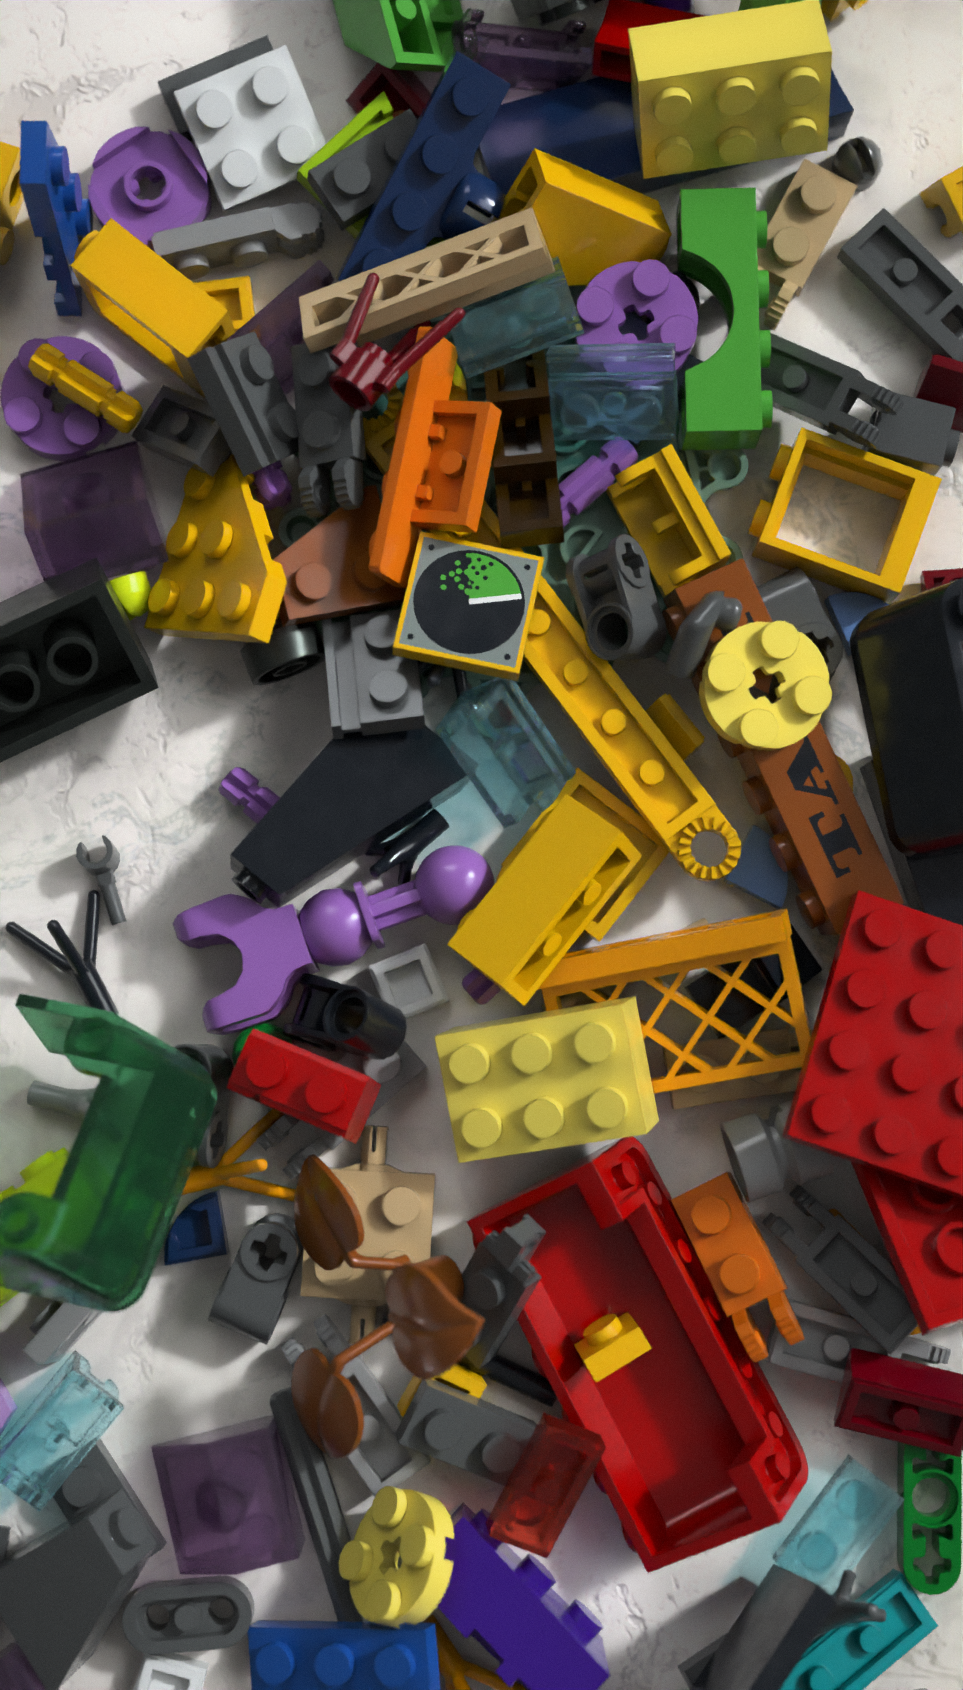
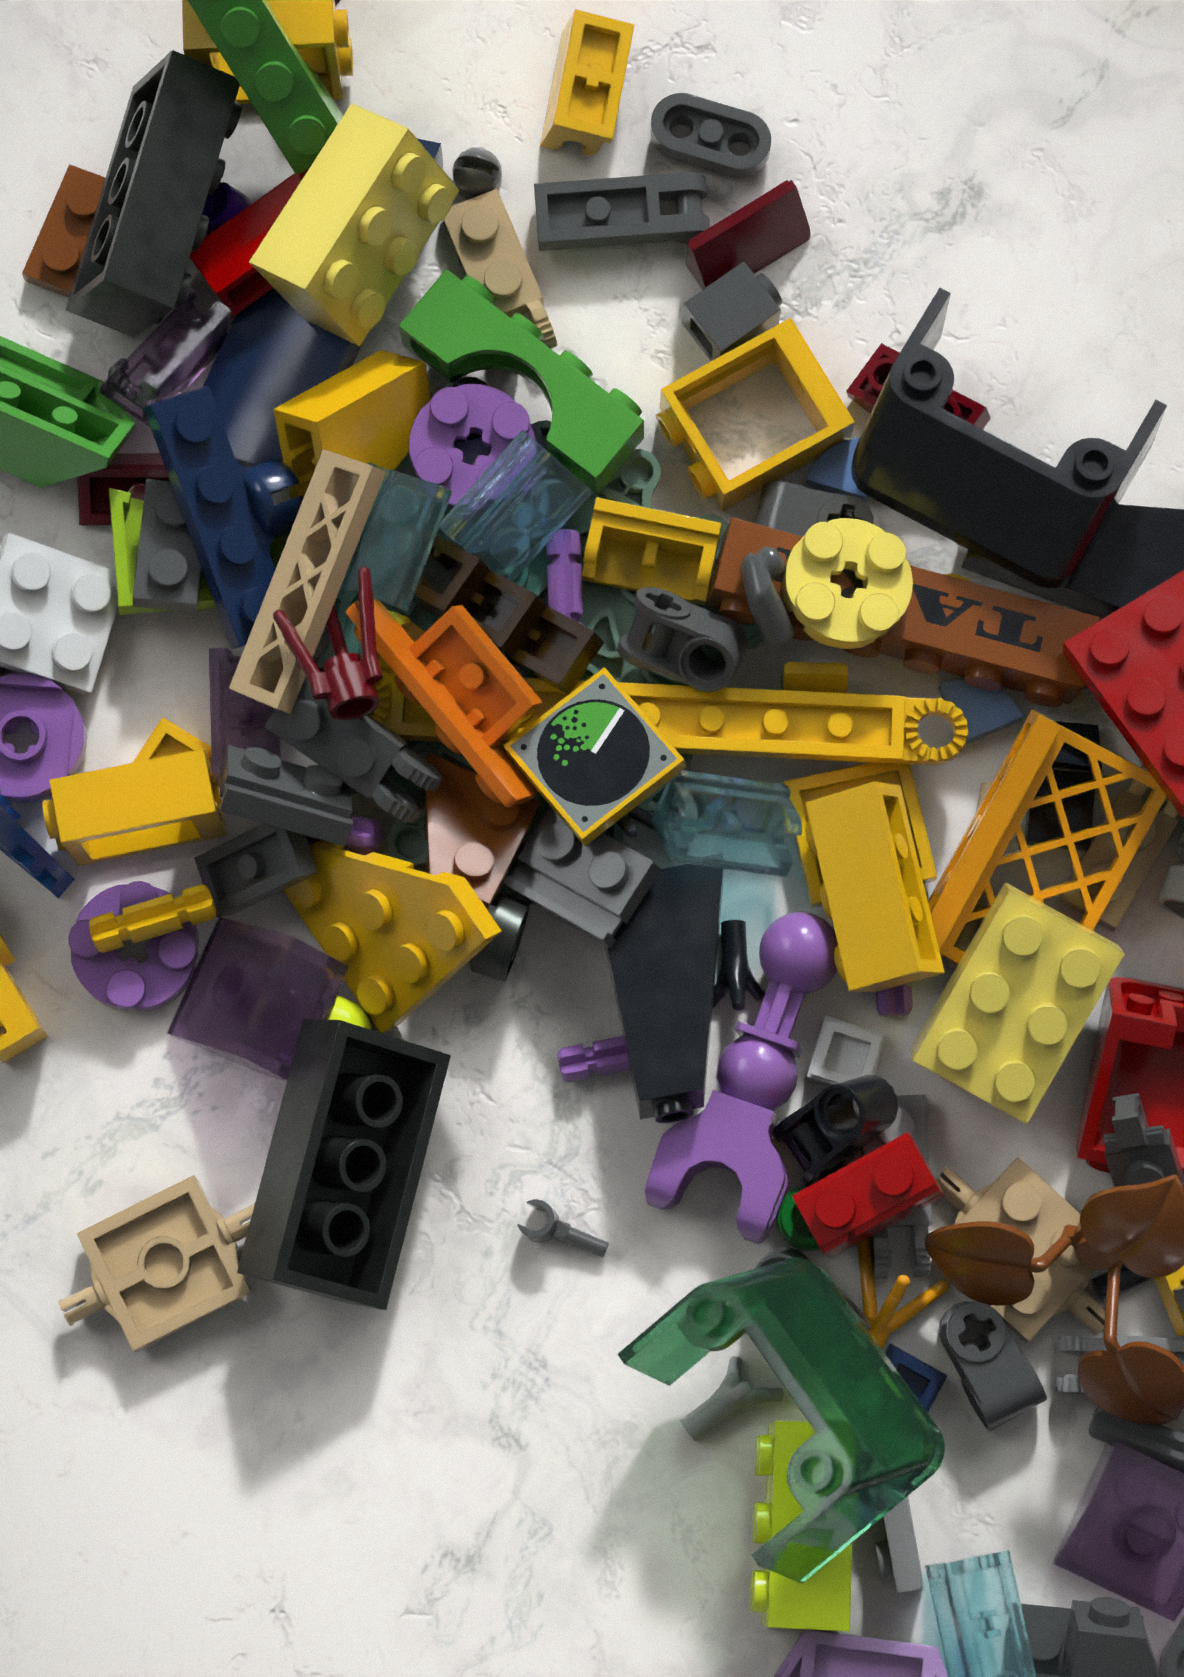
camera: 50 degrees left, 5 degrees down
black plant [5,890,119,1025] -> none
light grey hinge [151,201,325,280] -> none
dark grey hinge [761,333,905,450] -> none

